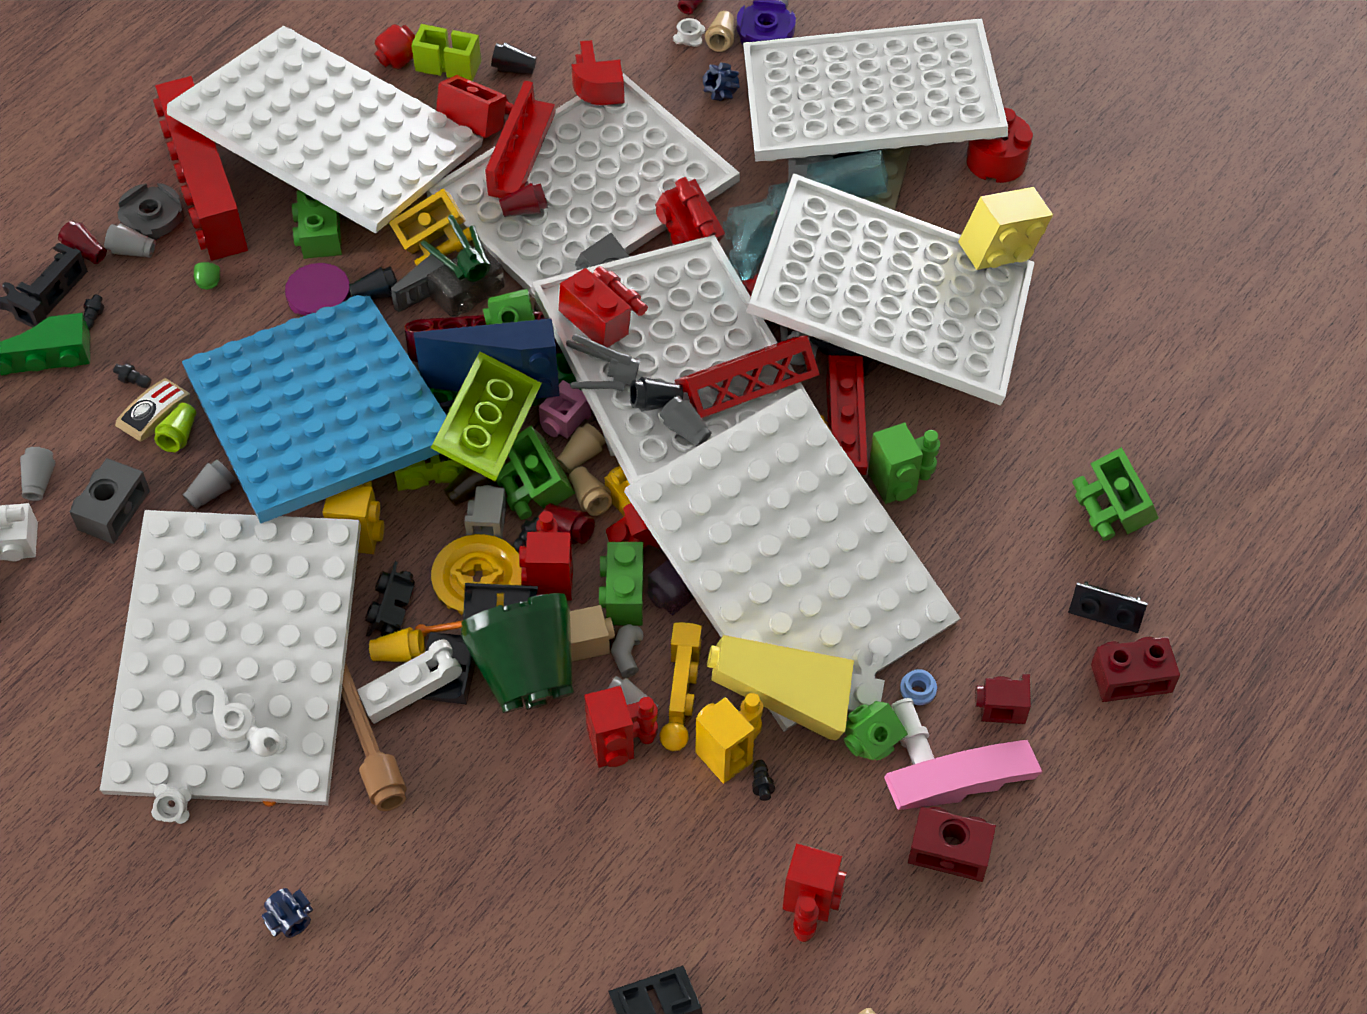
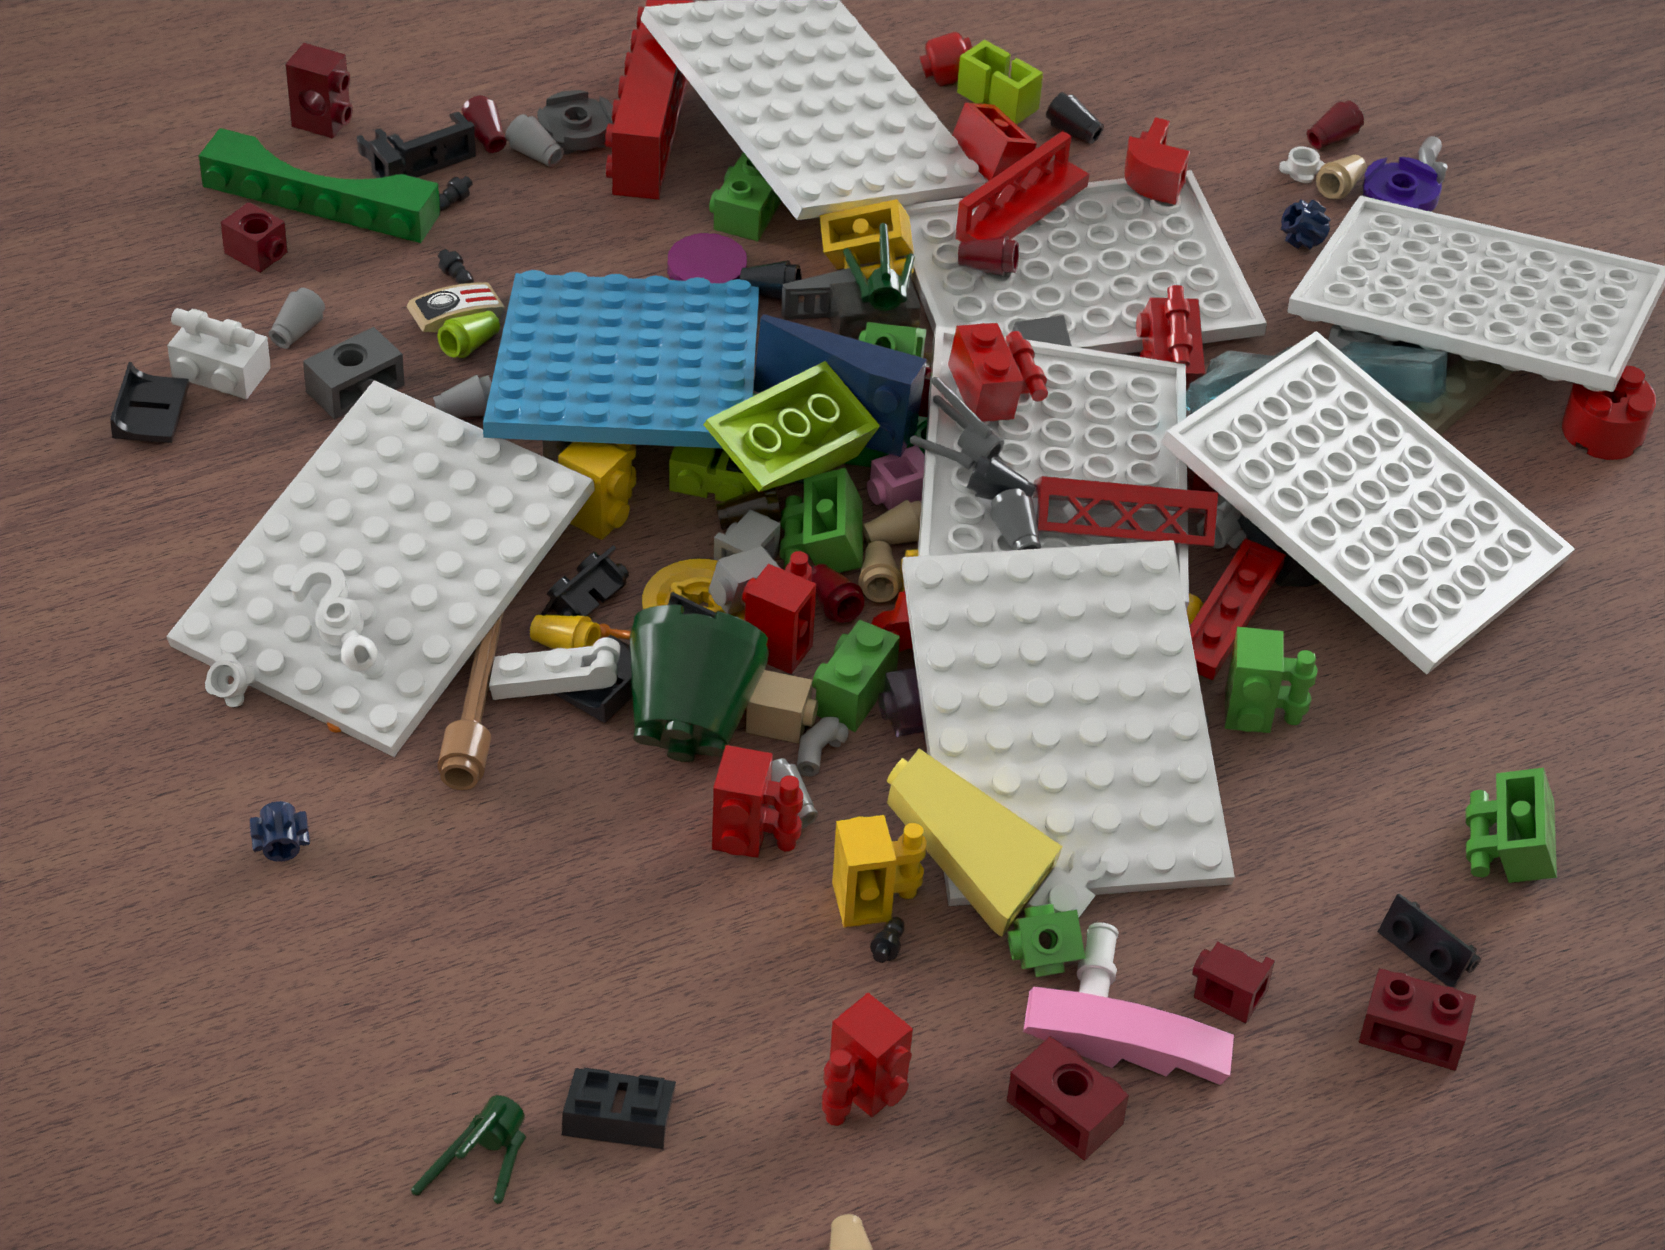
camera: 25 degrees right, 10 degrees down
bright green hinge [193,262,220,290] -> none
yellow plate [659,622,702,751] -> none
light blue plate [900,669,937,705] -> none
light yellow brick [958,187,1053,270] -> none
none -> light grey brick [708,546,780,615]

